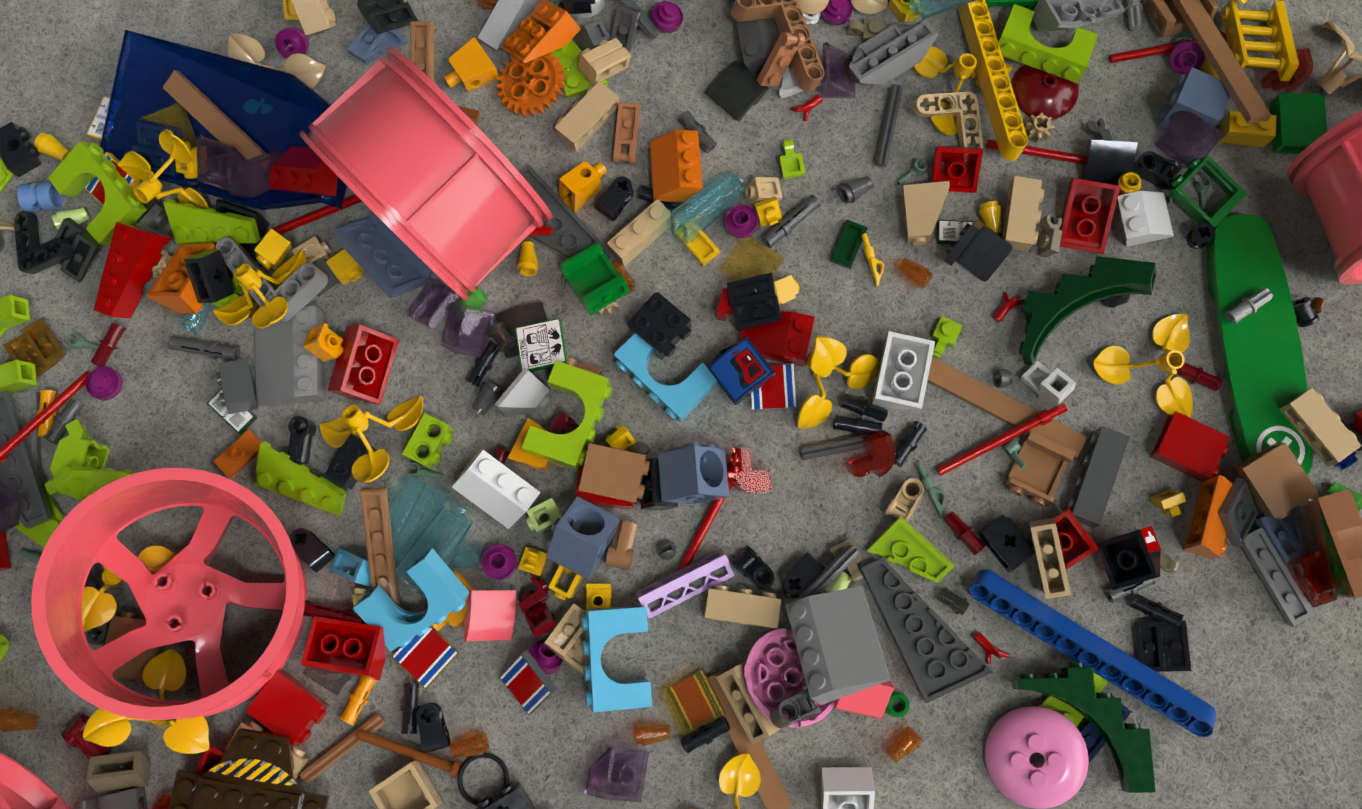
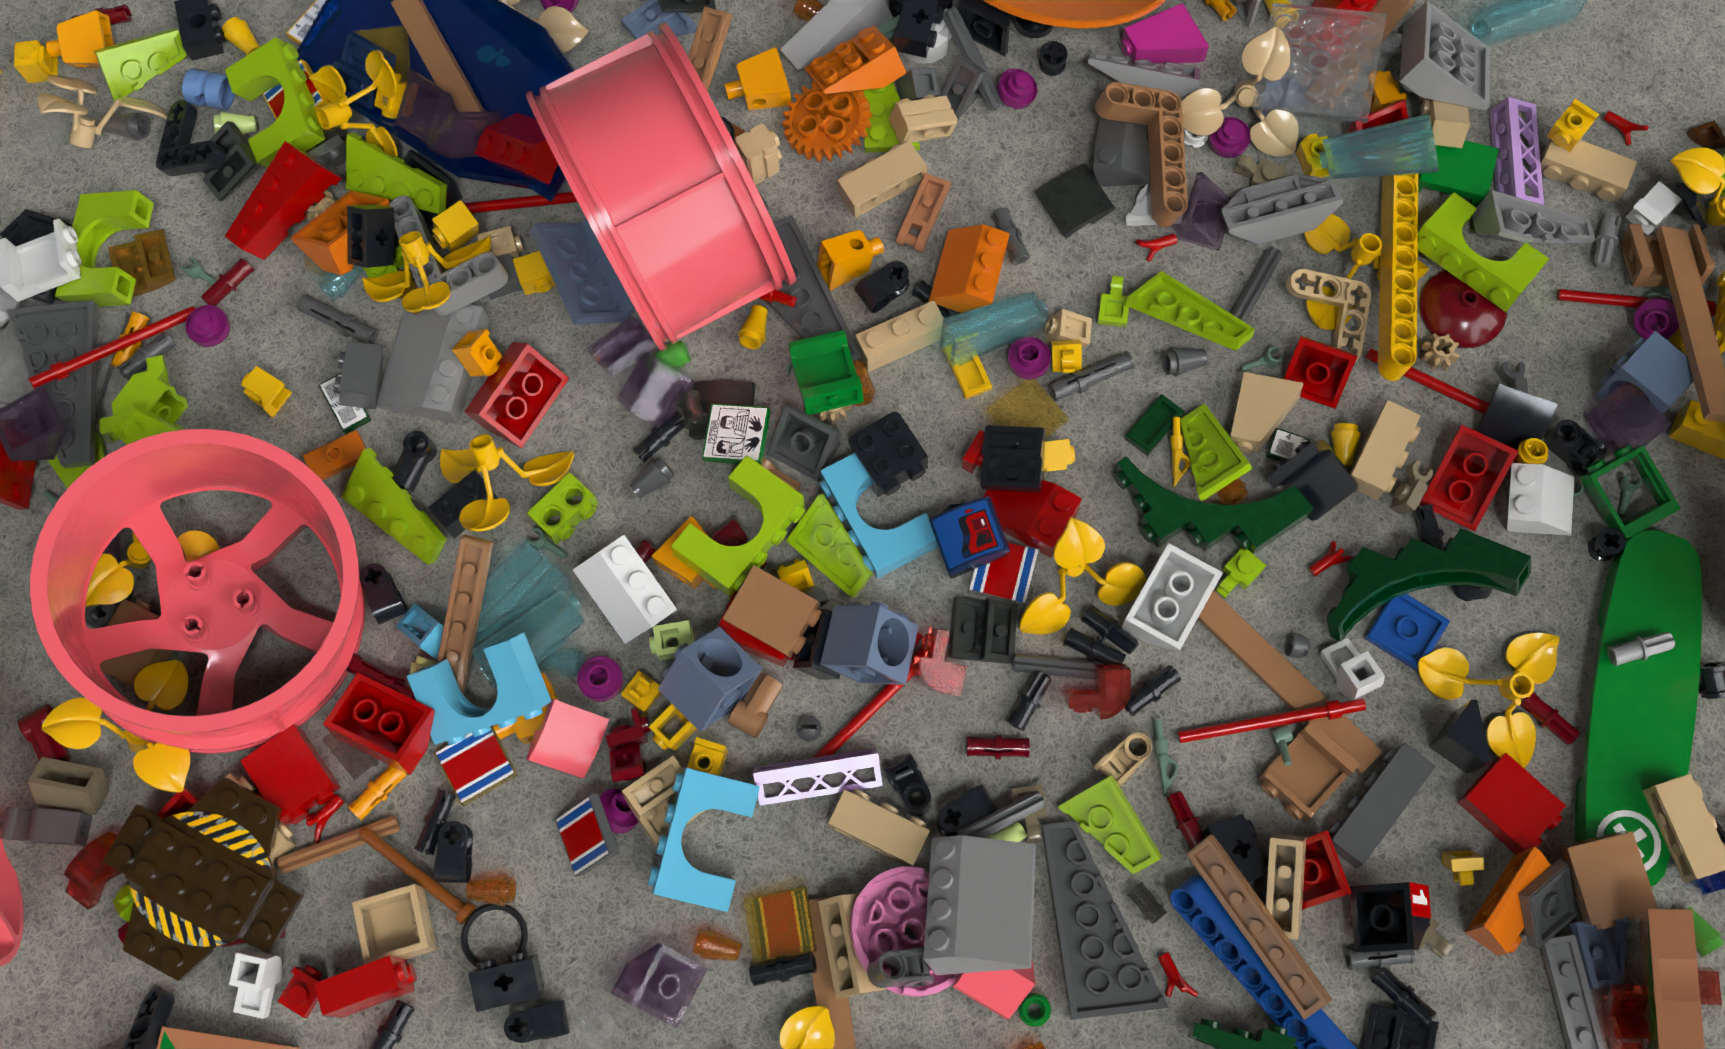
camera: 15 degrees right, 5 degrees down
light grey slope [495,368,552,417] -> none
nougat plate [757,32,805,86] -> none
none -> yellow window [241,366,292,419]
none -> red bar [306,794,345,843]
none -> tan brick [735,124,782,185]
none -> dark grey slope [767,404,840,481]
none -> lime wing [786,494,873,598]
none -> pearl dark grey slope [948,596,1018,664]
none -> dark red pin [967,735,1030,760]
none -> black axle [1007,671,1052,732]
none -> dark green arch [1114,456,1314,554]
none -> lime wing [1125,271,1255,351]
none -> lime wing [1180,403,1253,502]
none -> medium nougat tile [1186,835,1333,1020]
none -> blue tile [1364,594,1450,672]
none -> black pin [1414,504,1445,551]
none -> black slope [1429,699,1492,774]

